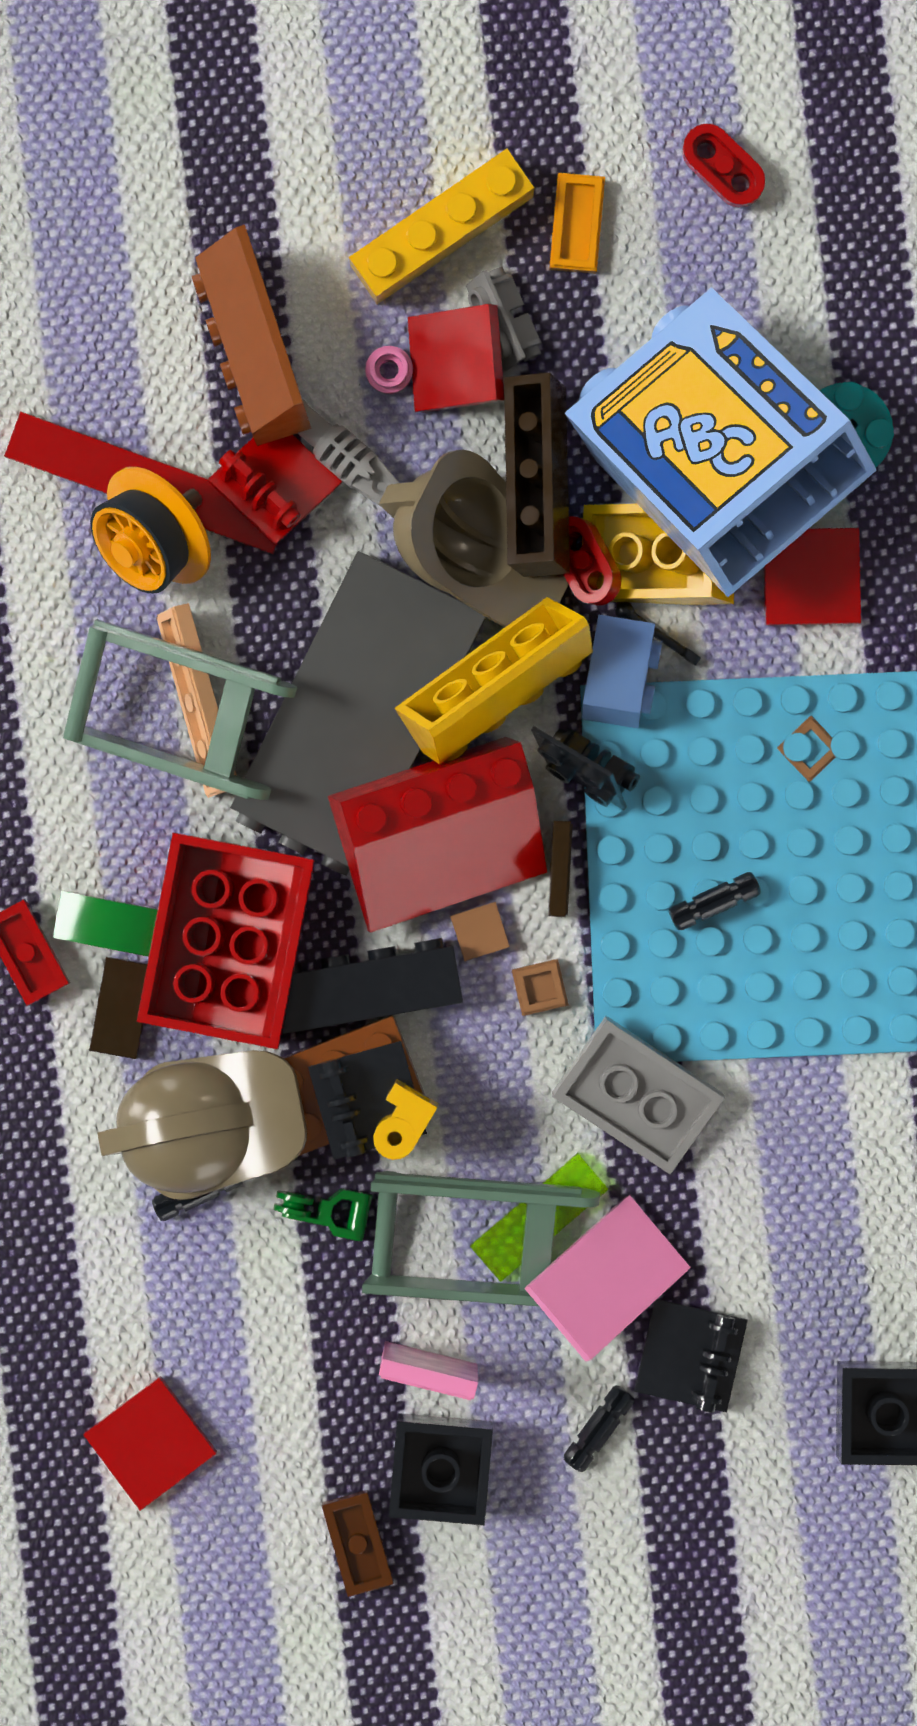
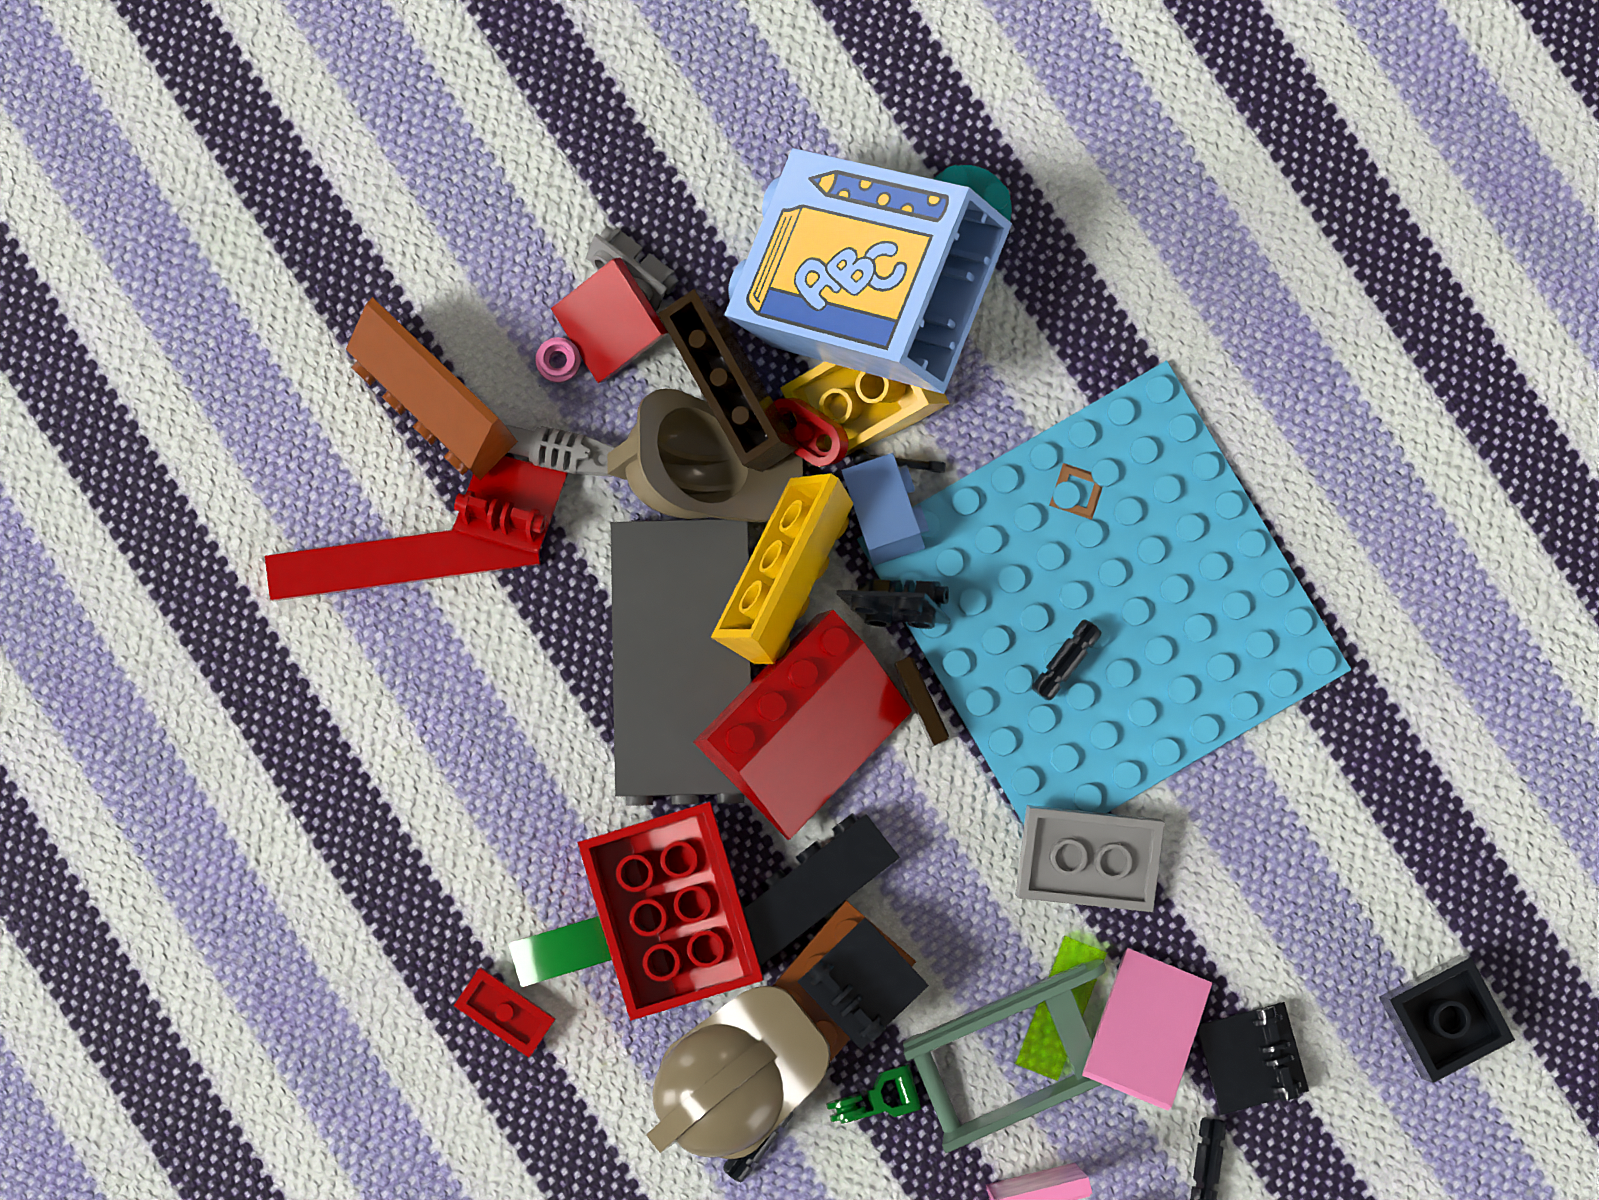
camera: 30 degrees left, 5 degrees down
sand green piece [63,619,297,800] -> none
dark brown tile [89,957,147,1059] -> none
light orange piece [90,467,211,594] -> none
light nougat tile [156,603,237,798] -> none
yellow brick [349,149,534,305] -> none
yellow leg [373,1079,439,1160] -> none
medium nougat tile [450,902,510,961] -> none
medium nougat tile [511,959,569,1016] -> none
light orange tile [549,173,605,274] -> none
red plate [682,124,765,208] -> none
red tile [764,528,861,626] -> none

